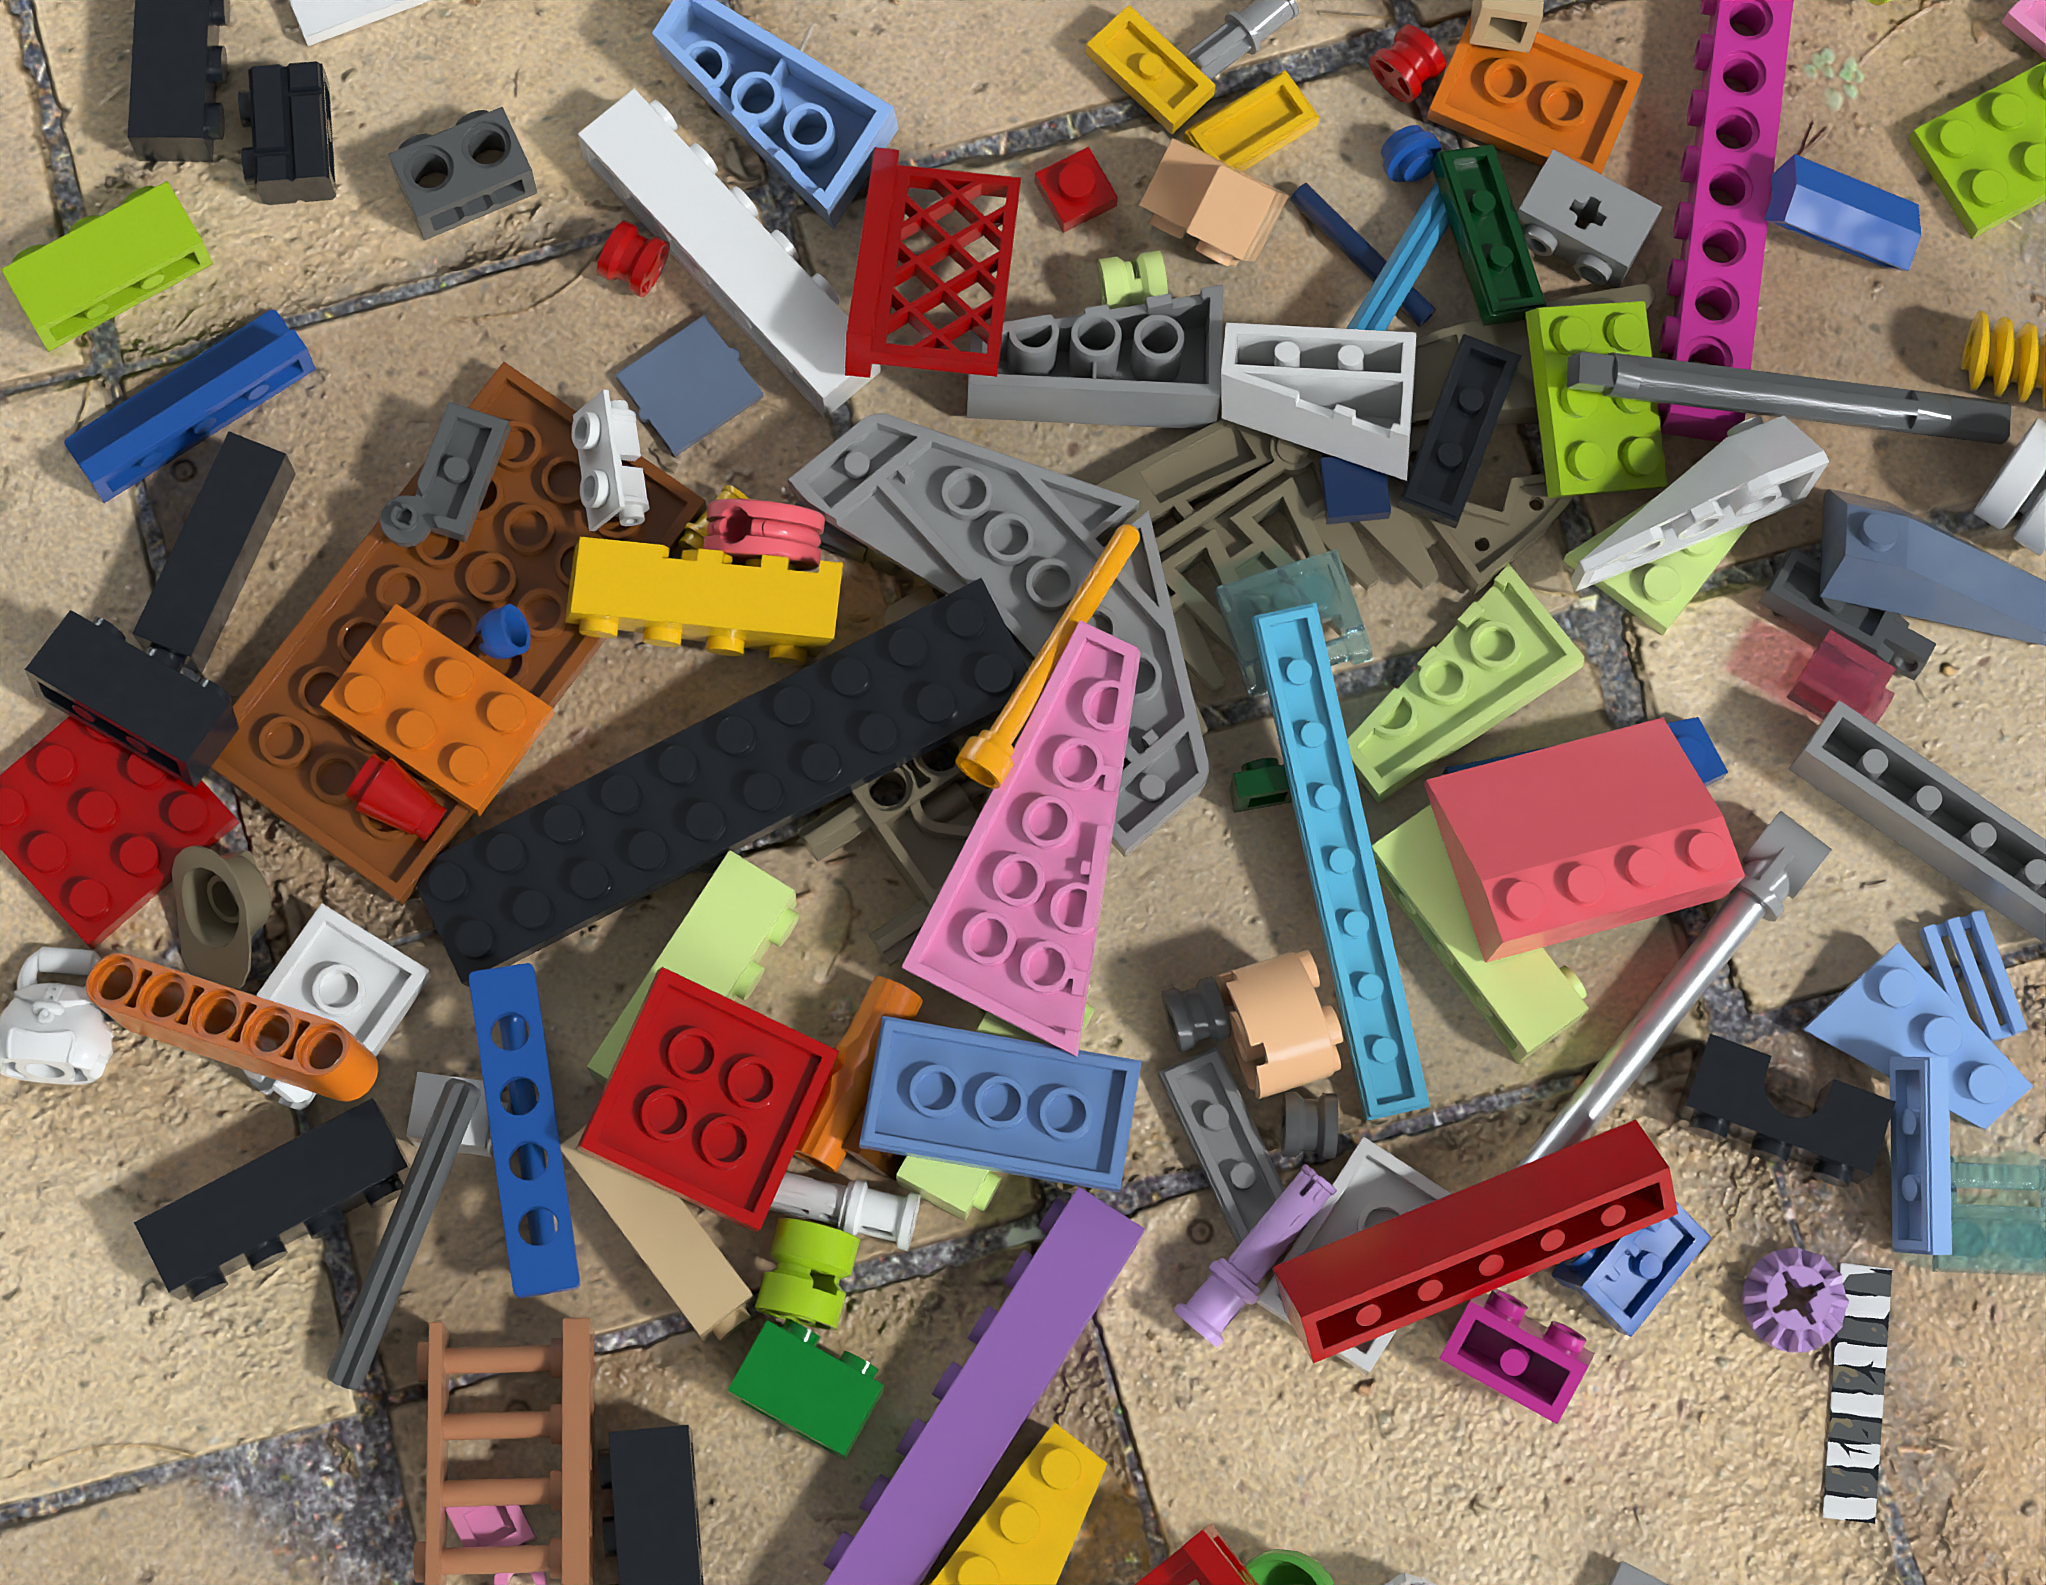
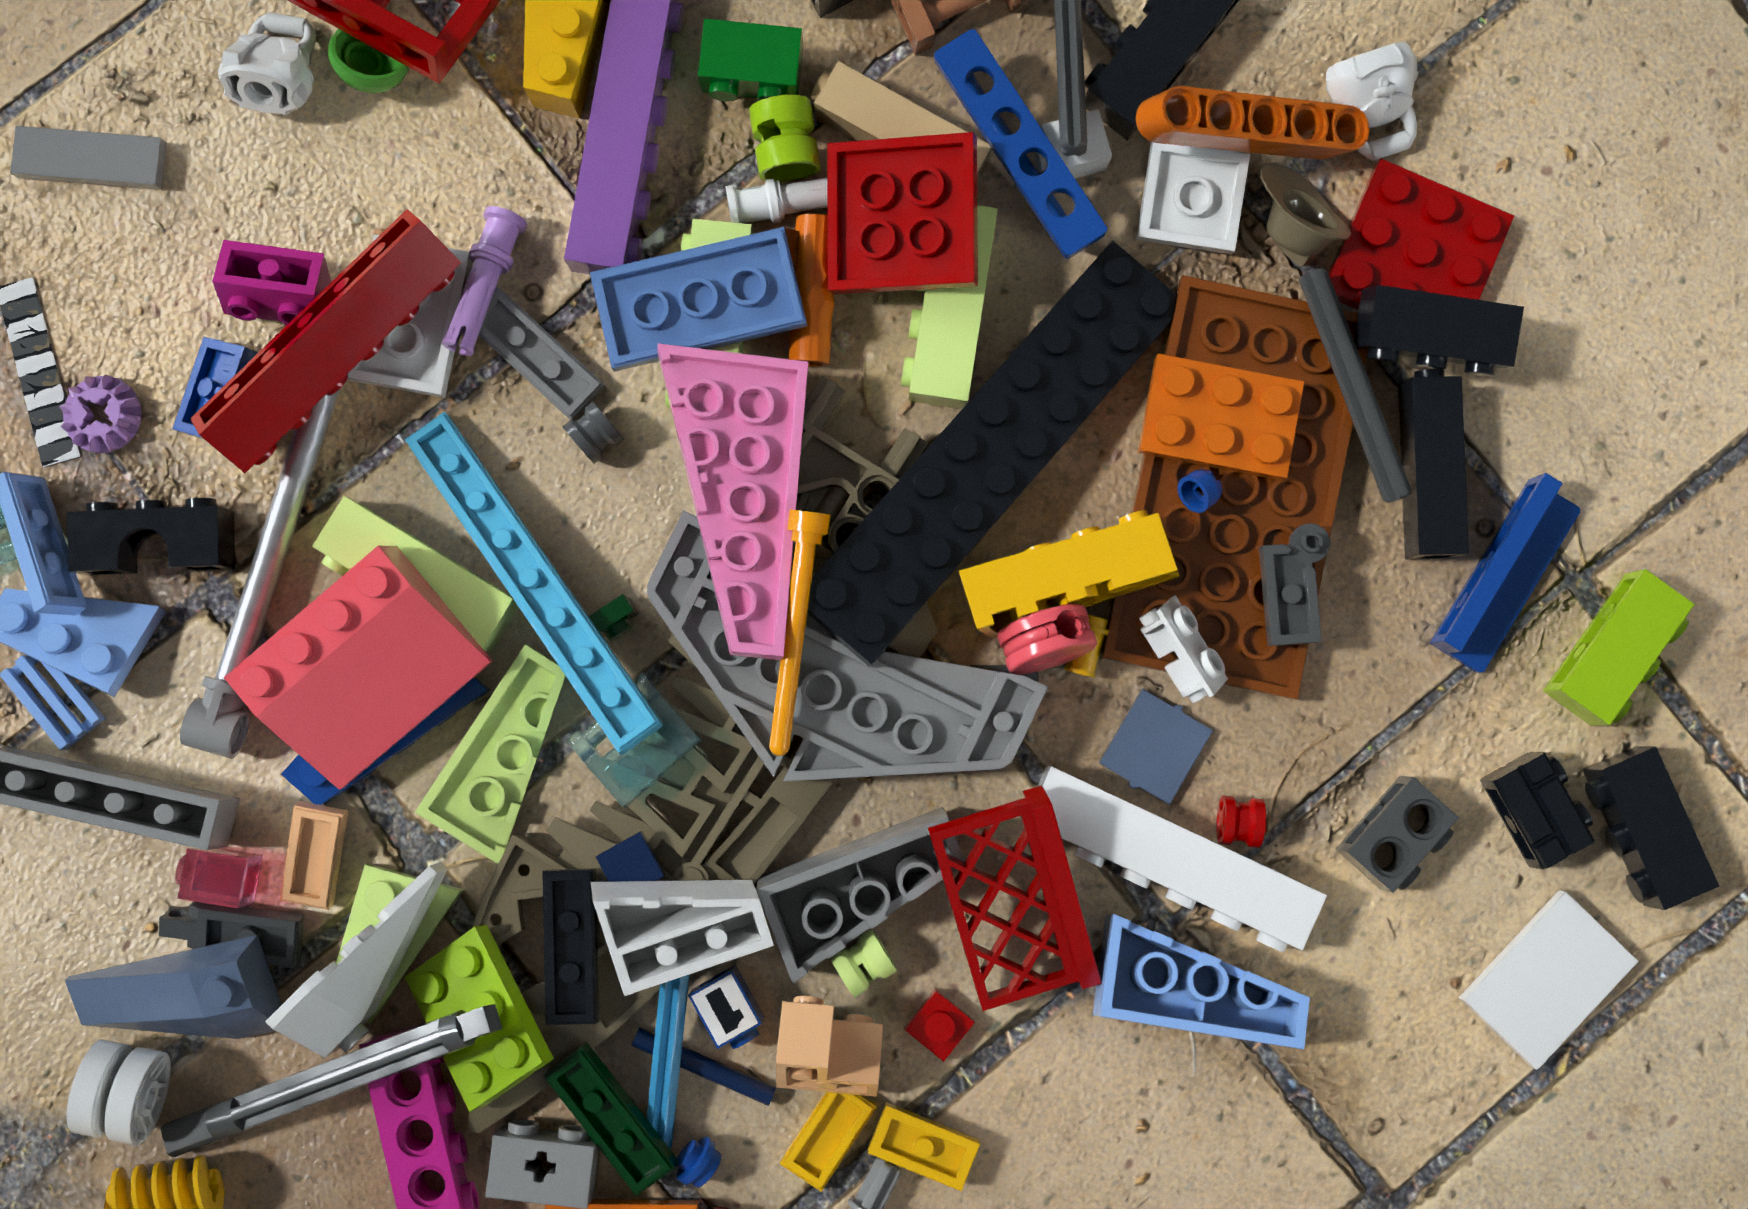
camera: 160 degrees right, 10 degrees up
red cone [345,753,447,841] -> none
light nougat brick [1216,950,1343,1099] -> none
dark grey wheel [1281,1092,1339,1159] -> none
none -> light nougat tile [280,801,348,910]
none -> brick [688,964,765,1049]
none -> dark grey axle [1299,268,1411,503]

